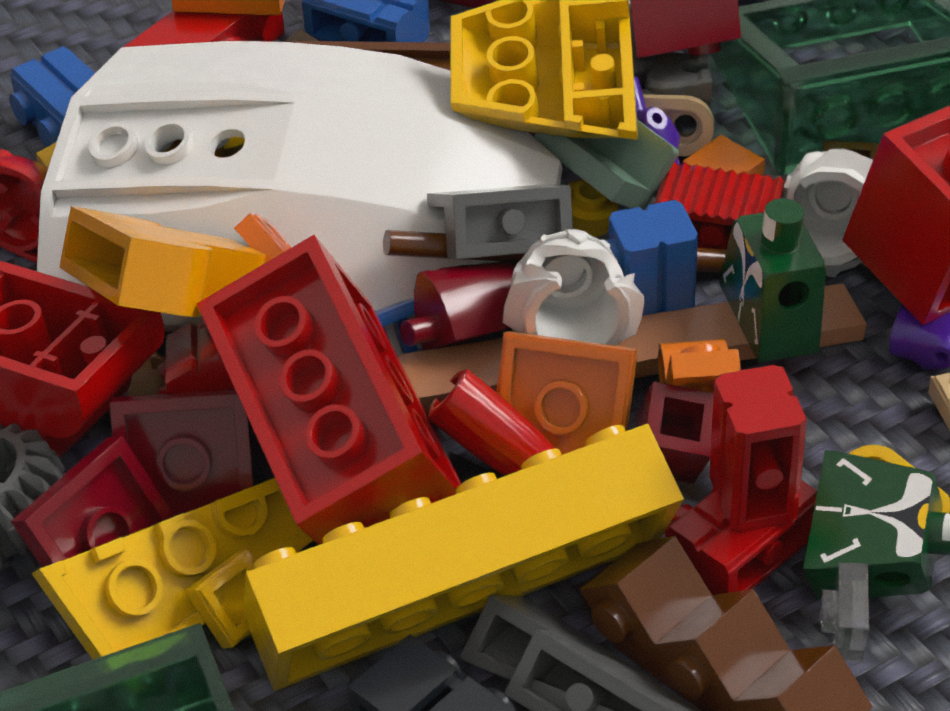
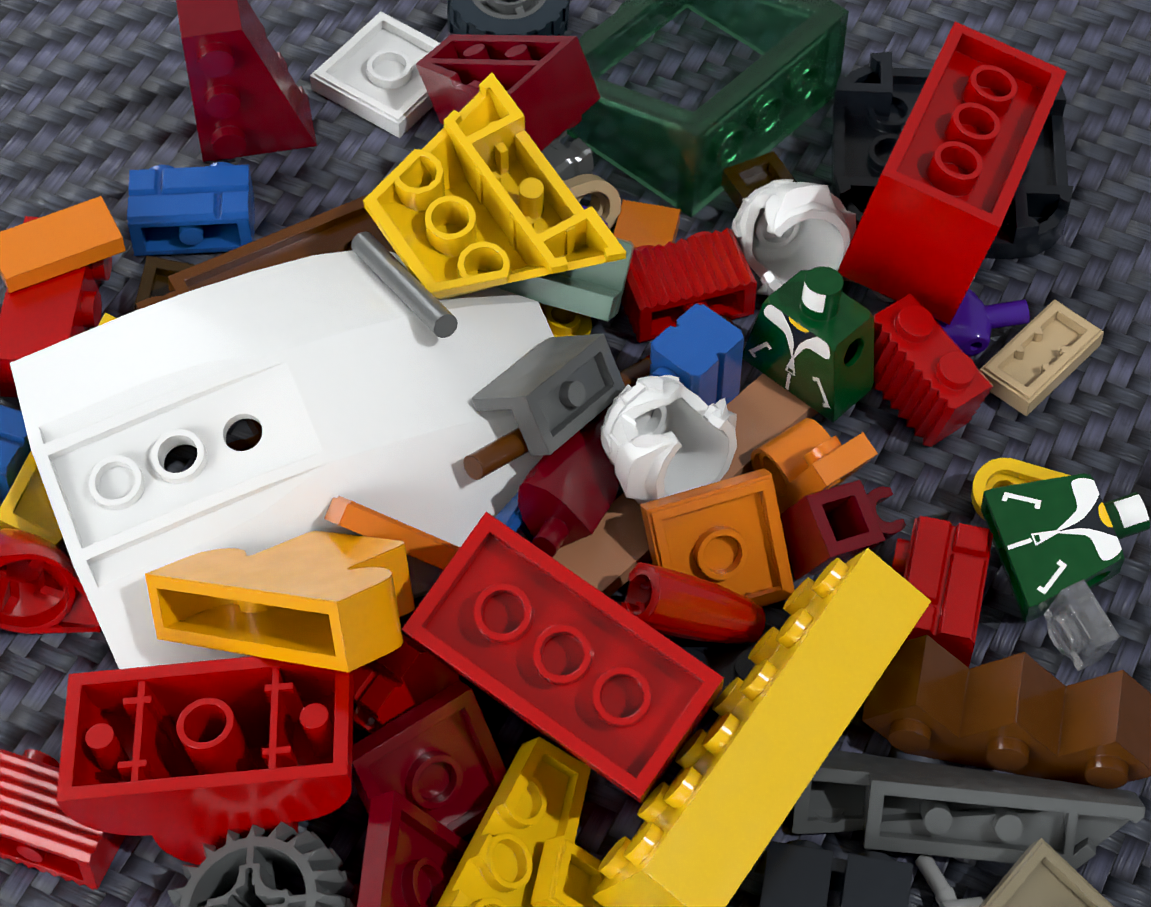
camera: 35 degrees left, 10 degrees up
red brick [709,365,807,532] -> none
none -> dark grey bar [351,232,458,338]
none -> red brick [873,293,994,447]

